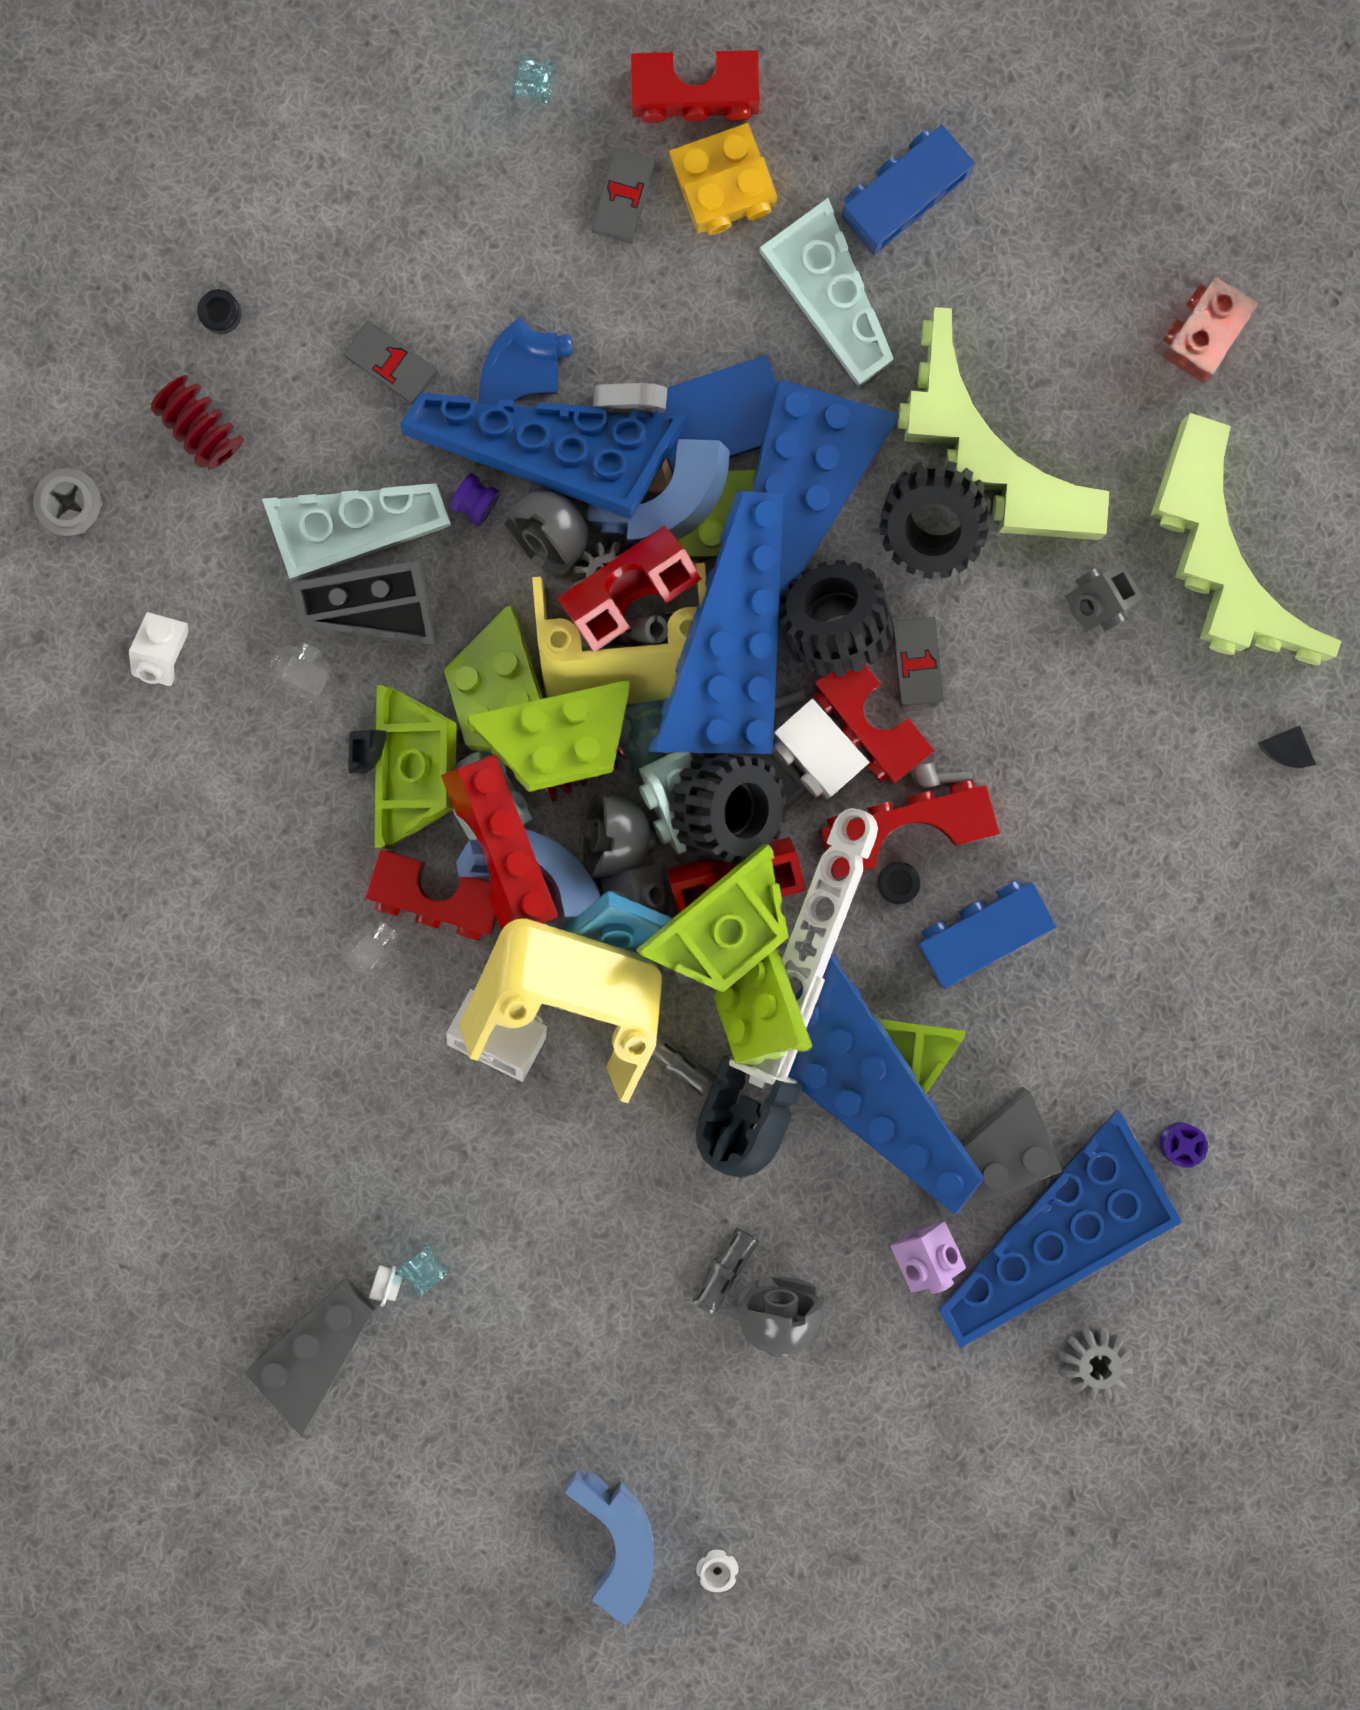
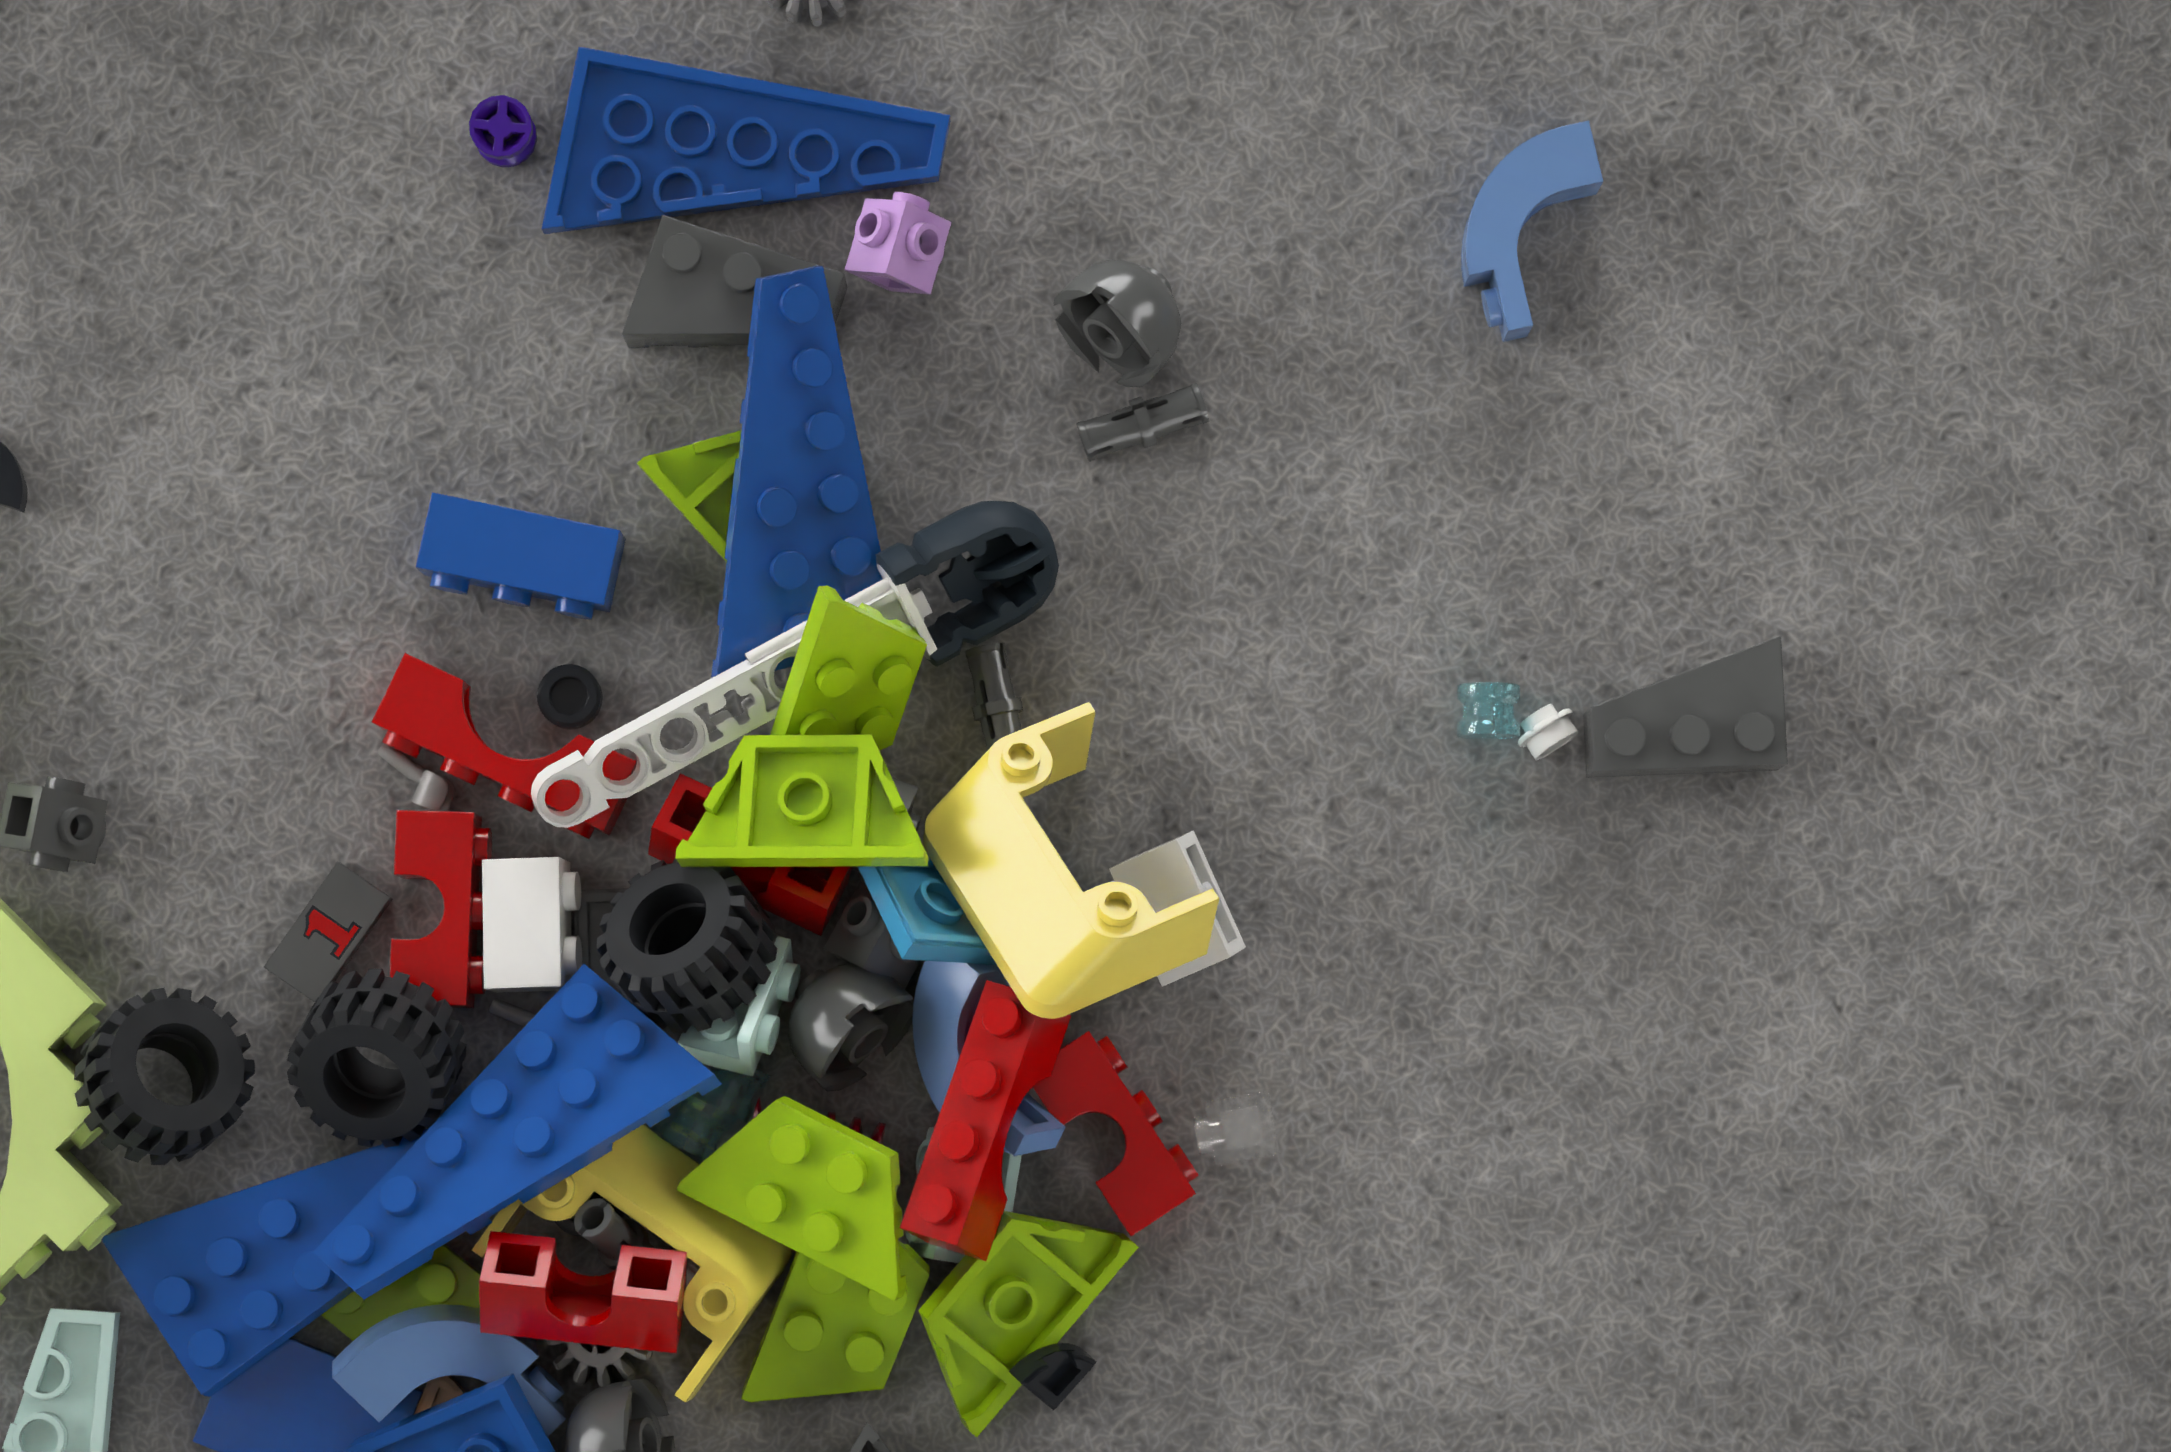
camera: 140 degrees left, 5 degrees down
white plate [696,1549,738,1592] -> none

